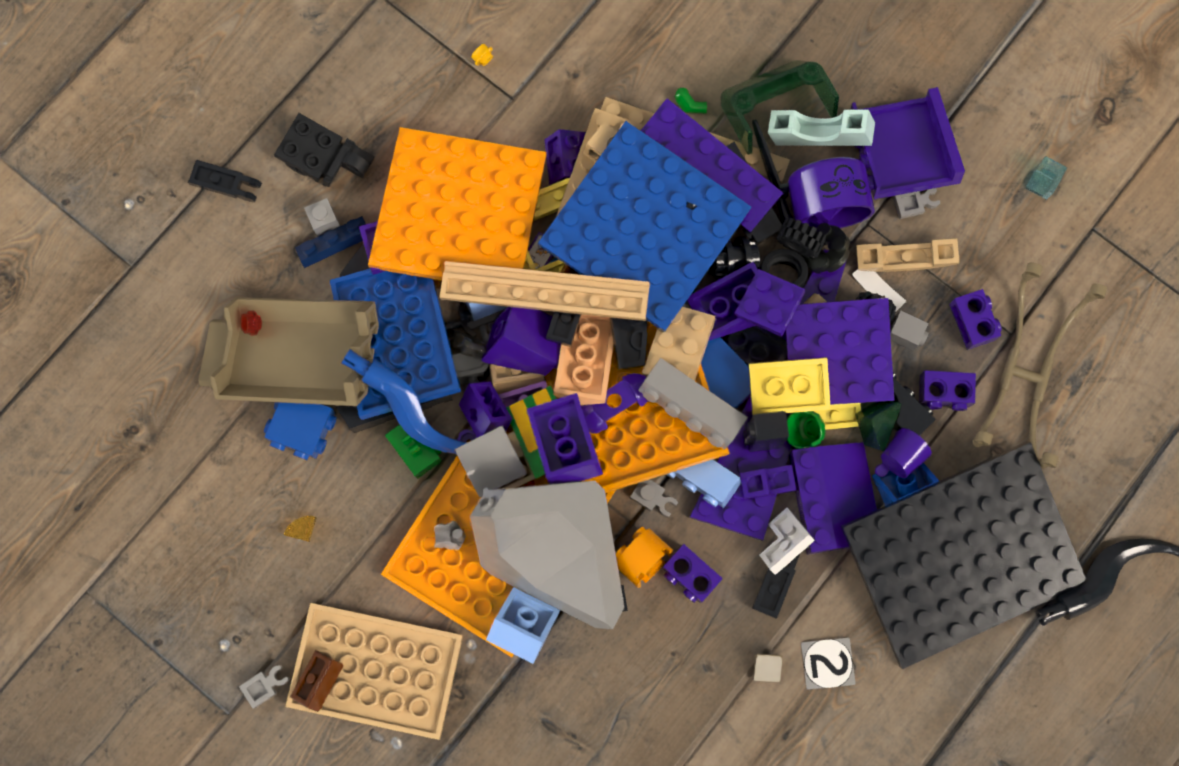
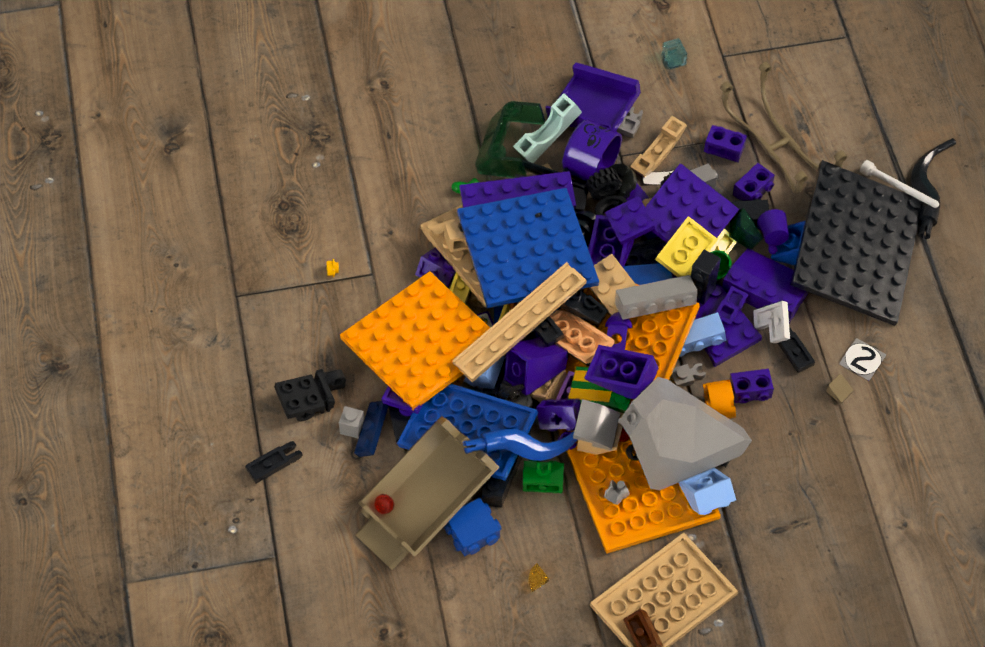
camera: 50 degrees left, 20 degrees down
none -> white piece [860,160,939,208]

